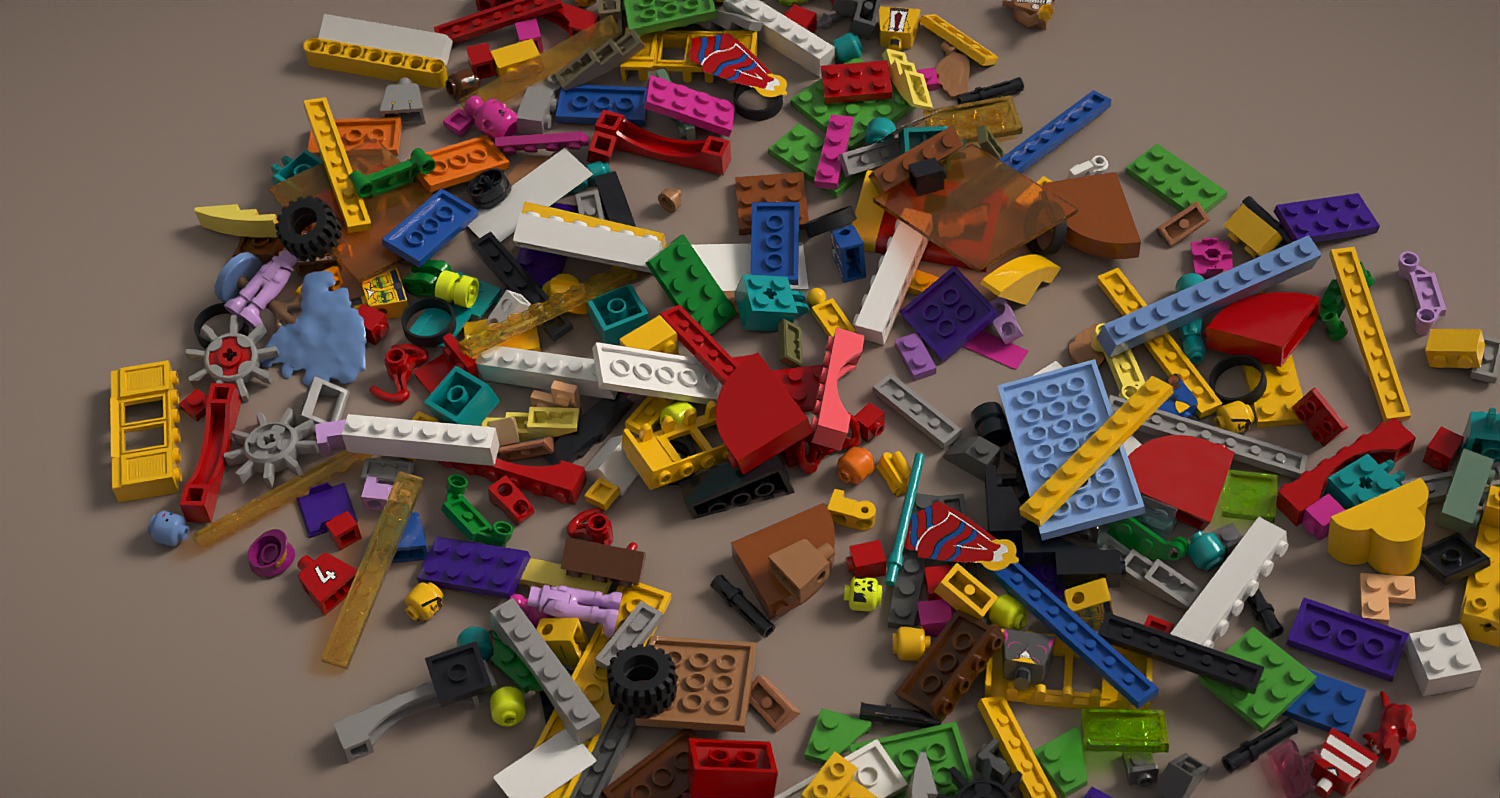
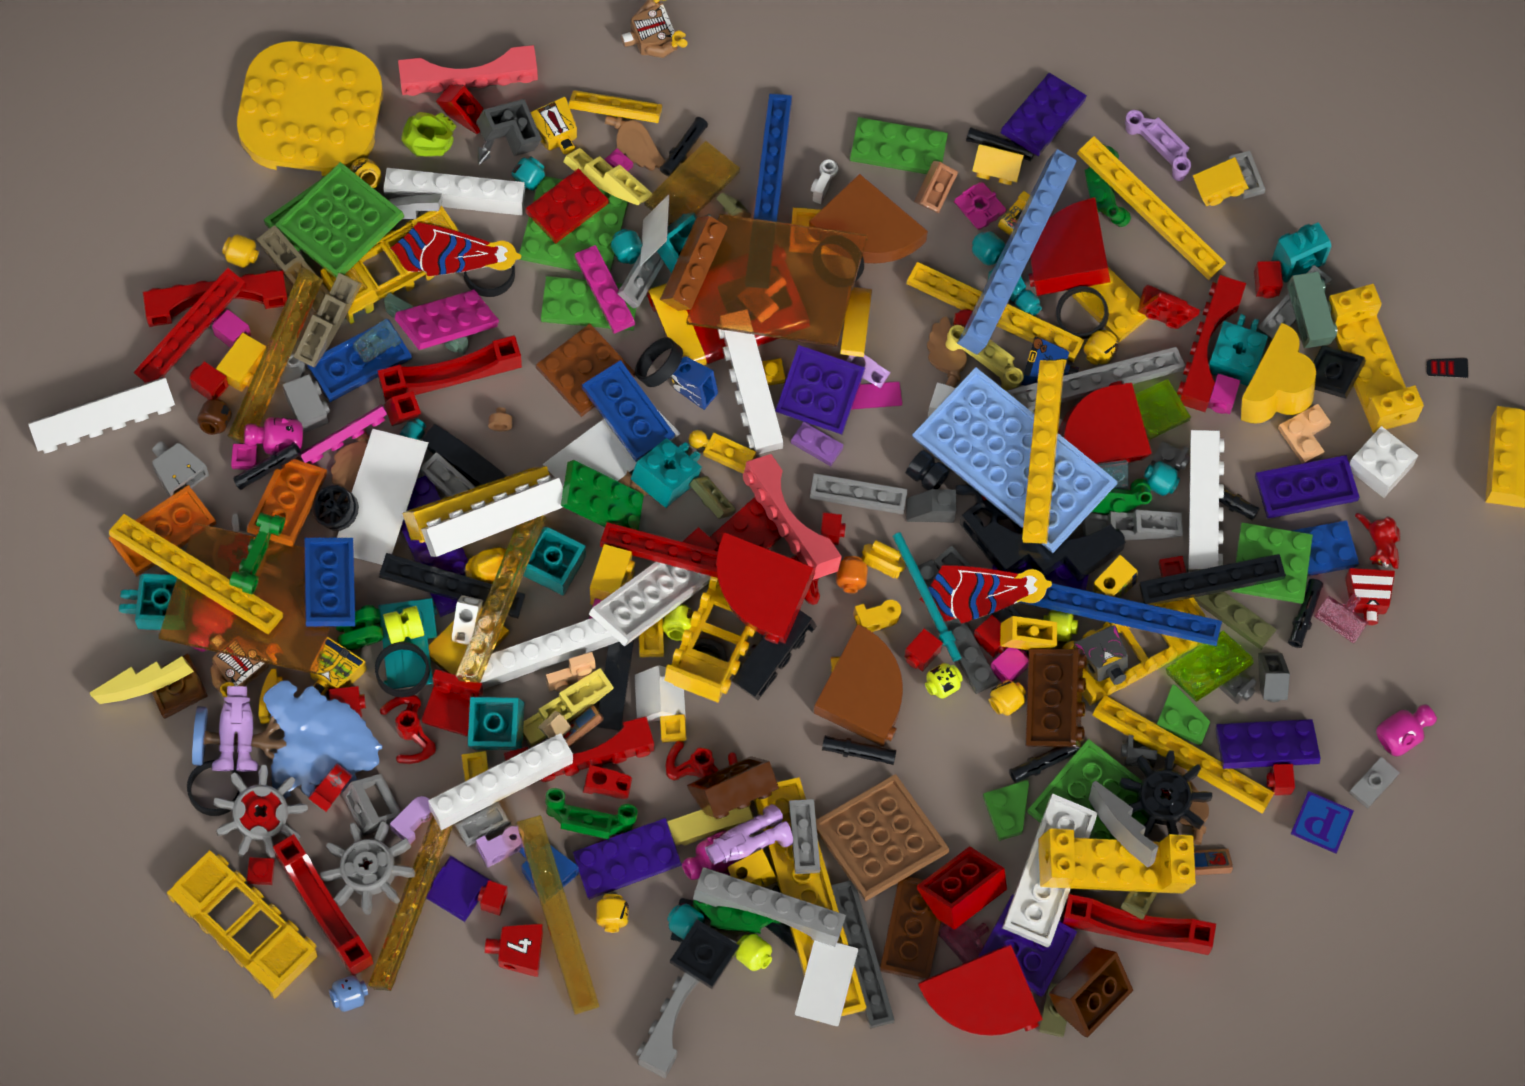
camera: 45 degrees left, 15 degrees up
magenta piece [248,529,295,577] -> none
black tyre [275,196,342,262] -> none
yellow beam [303,38,448,89] -> none
black tyre [607,644,677,718] -> none
nougat slope [749,675,801,732] -> none
medium nougat torso [768,539,835,603] -> none
red brick [784,4,817,33] -> none
black brick [908,157,947,196] -> none
none -> black pin [233,442,302,490]
none -> red leg [308,763,353,812]
none -> clear light blue leg [353,318,402,362]
none -> olive plate [1194,592,1276,650]

